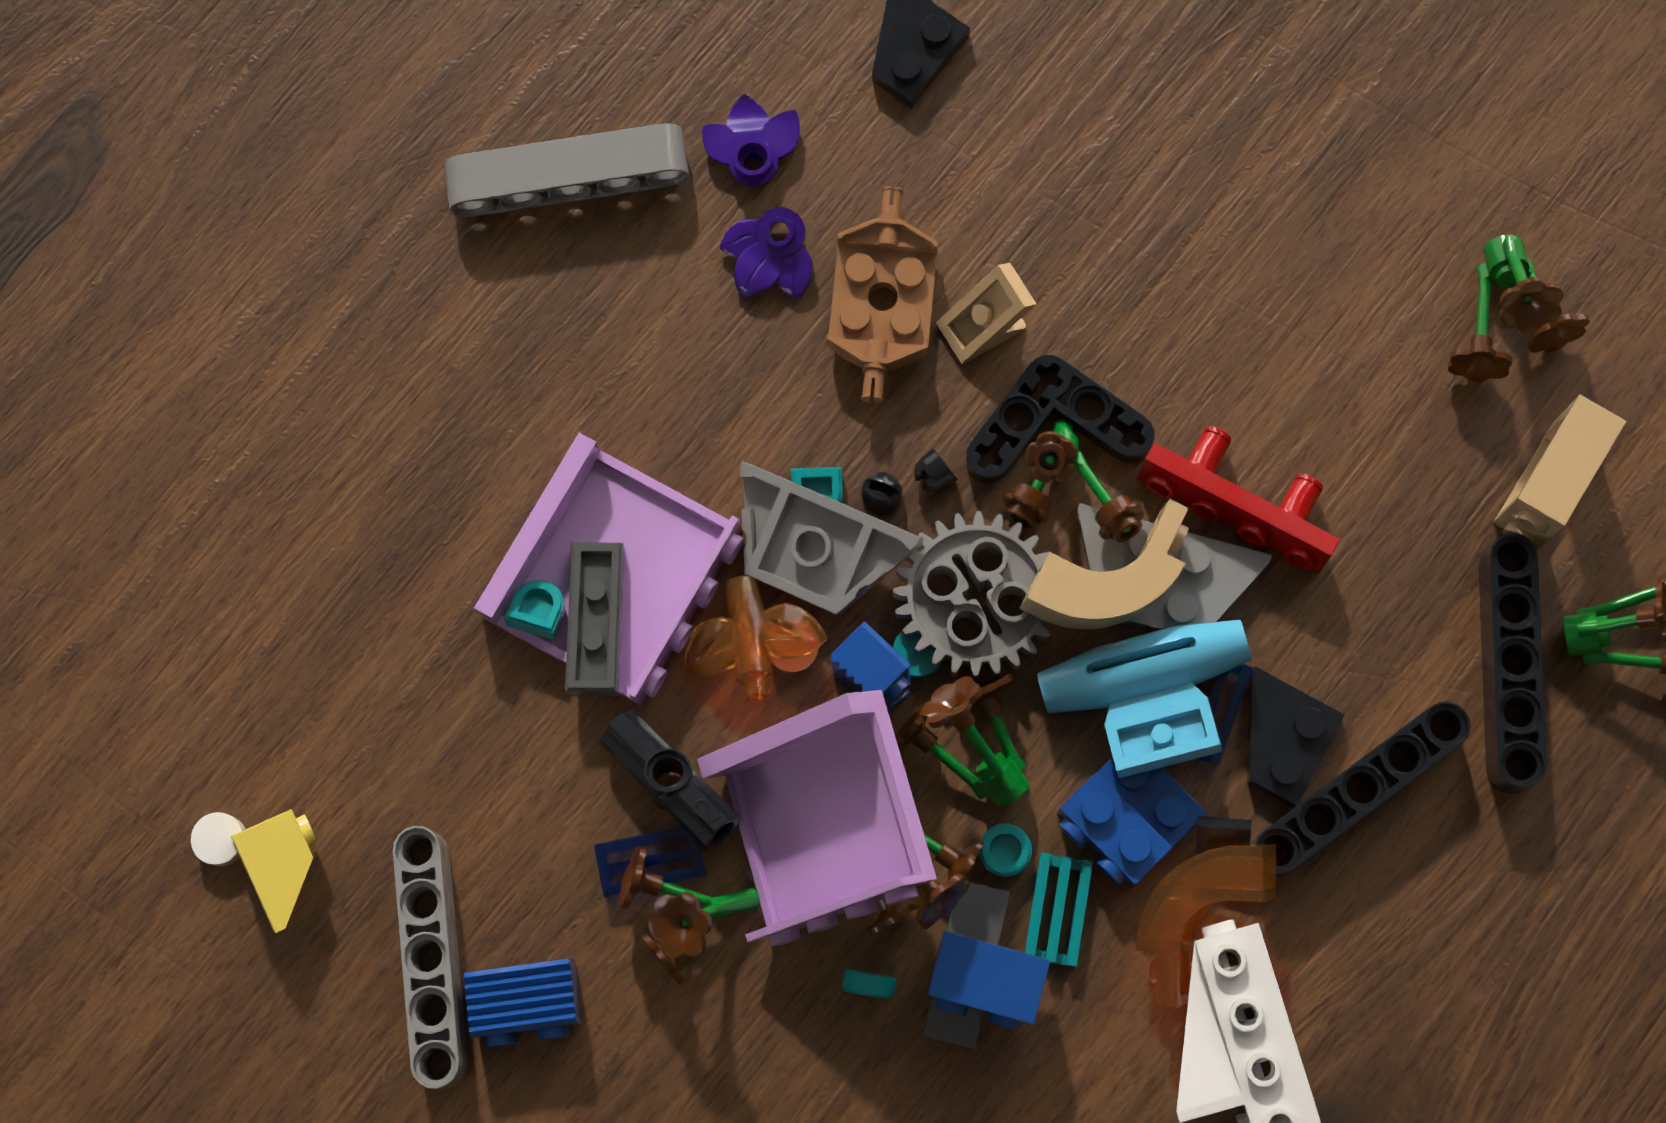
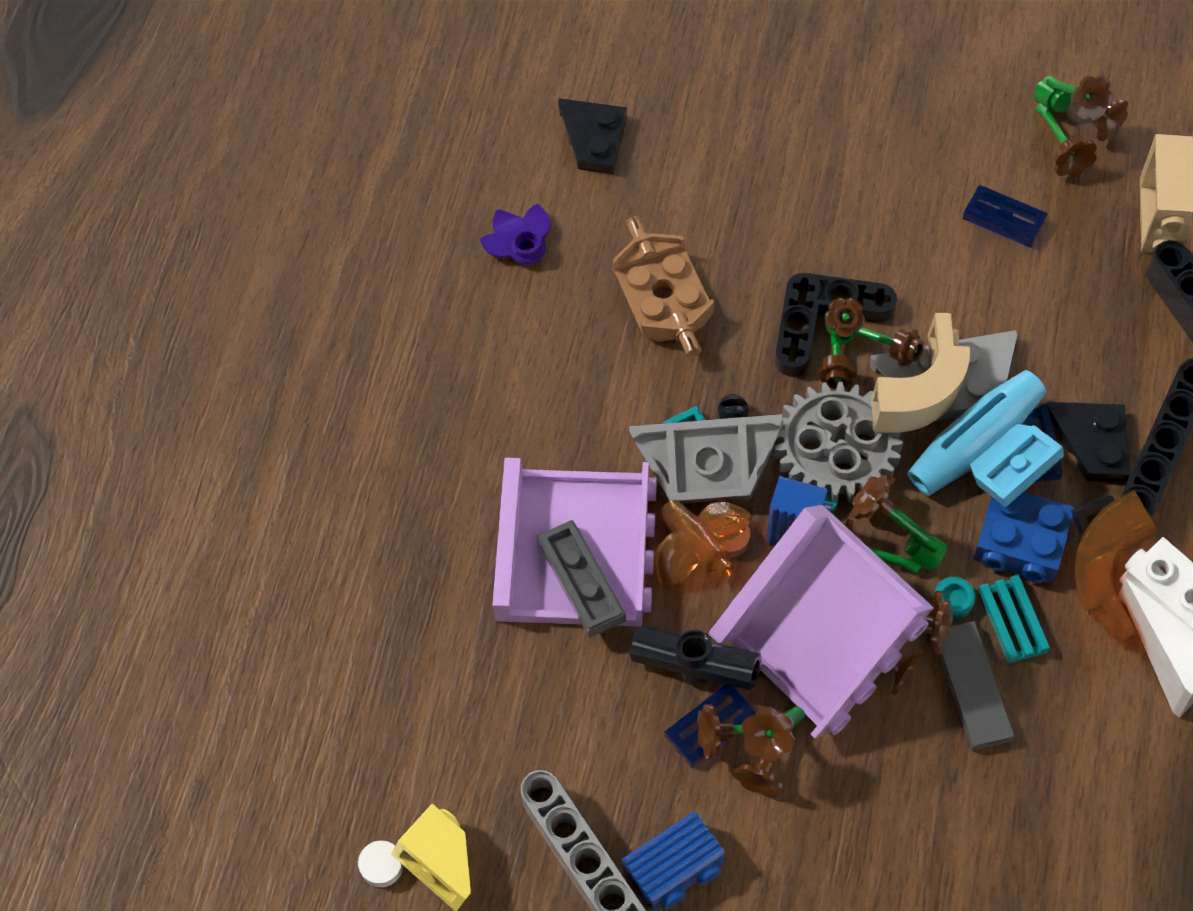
camera: 30 degrees left, 15 degrees down
light grey beam [444,123,689,217] -> none
teal tile [504,580,565,640] -> none
dark purple plate [719,207,813,300] -> none
teal tile [842,968,897,999] -> none
black hinge [914,448,958,493] -> none
blue brick [927,931,1050,1031] -> none
tan slope [936,263,1036,364] -> none
red plate [1137,426,1340,574] -> none
none -> clear blue tile [962,184,1048,248]

